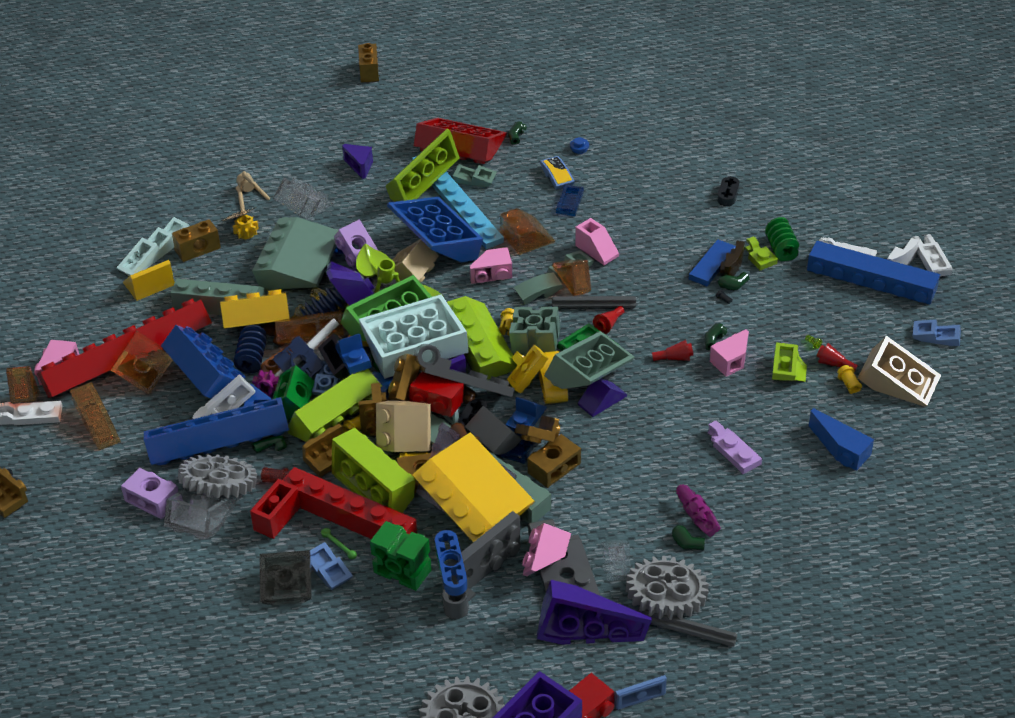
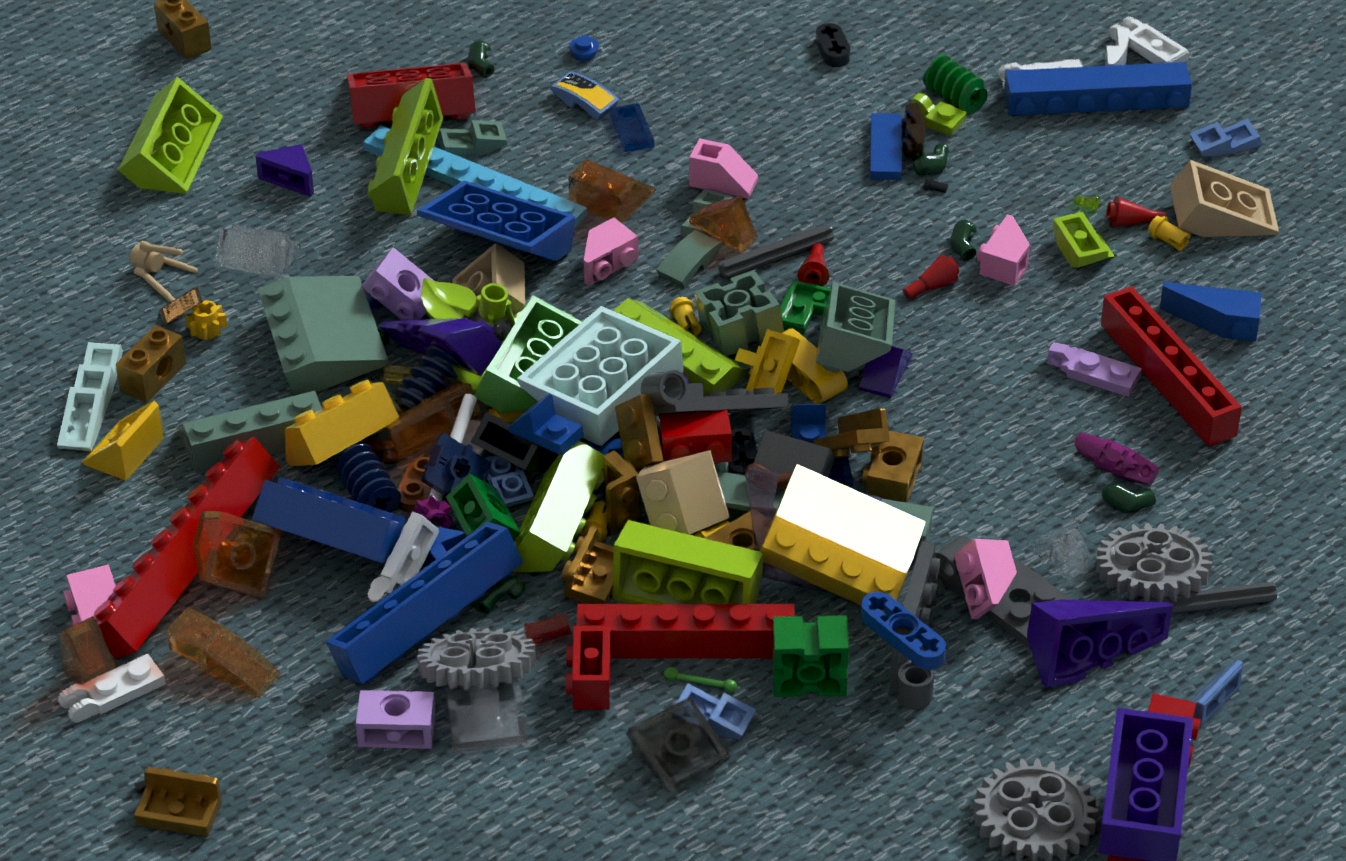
camera: 30 degrees left, 0 degrees up
none -> lime slope [118,77,223,194]
none -> red brick [1101,286,1242,447]

